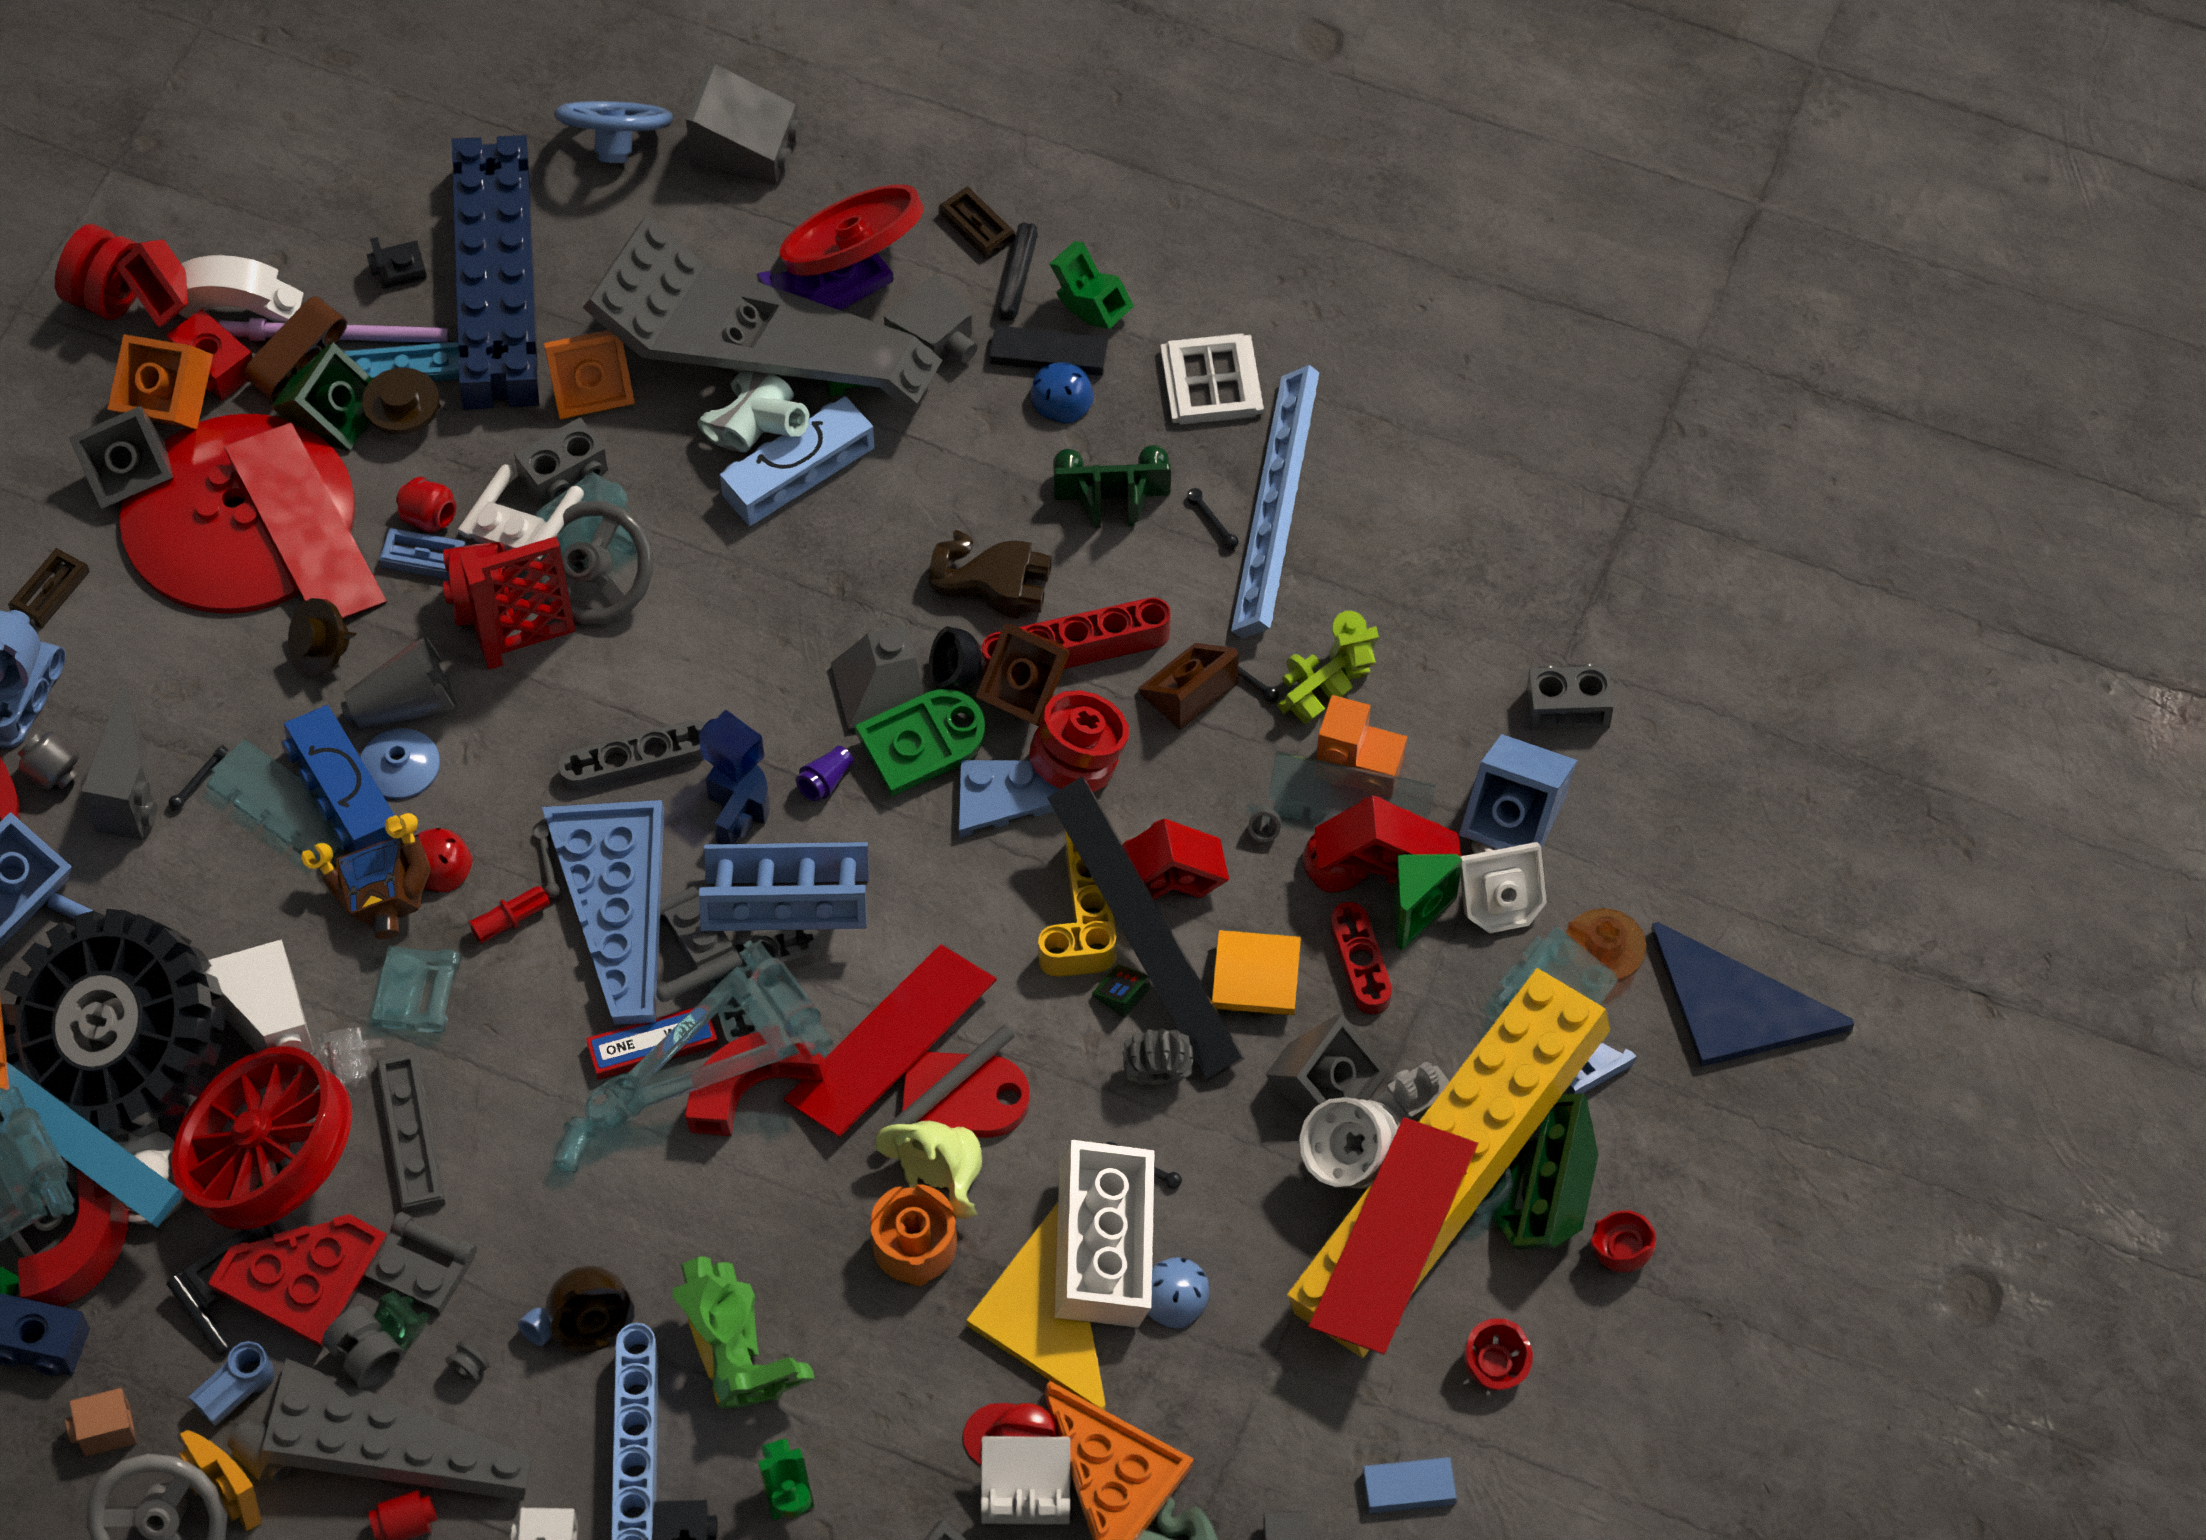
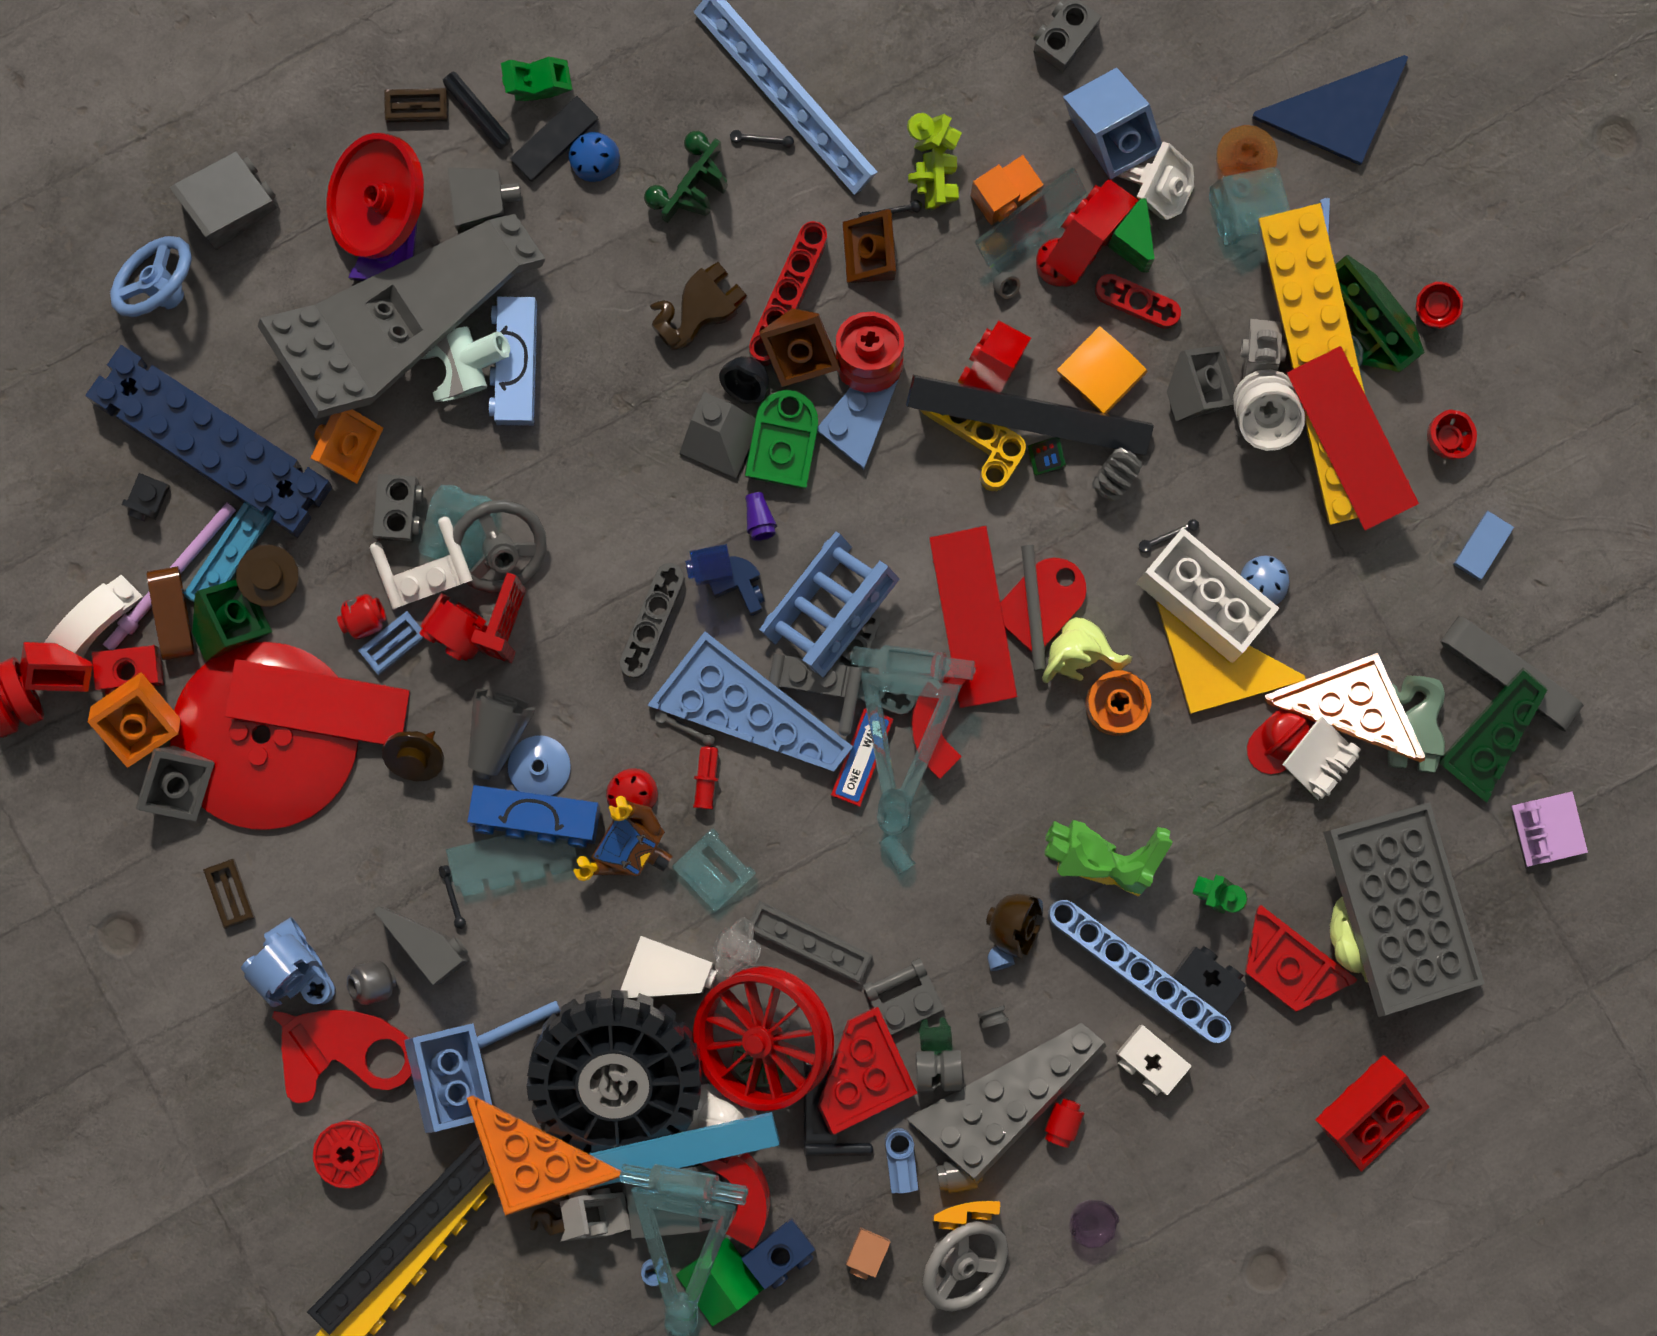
camera: 55 degrees left, 25 degrees up
white piece [1160,334,1264,425] -> none

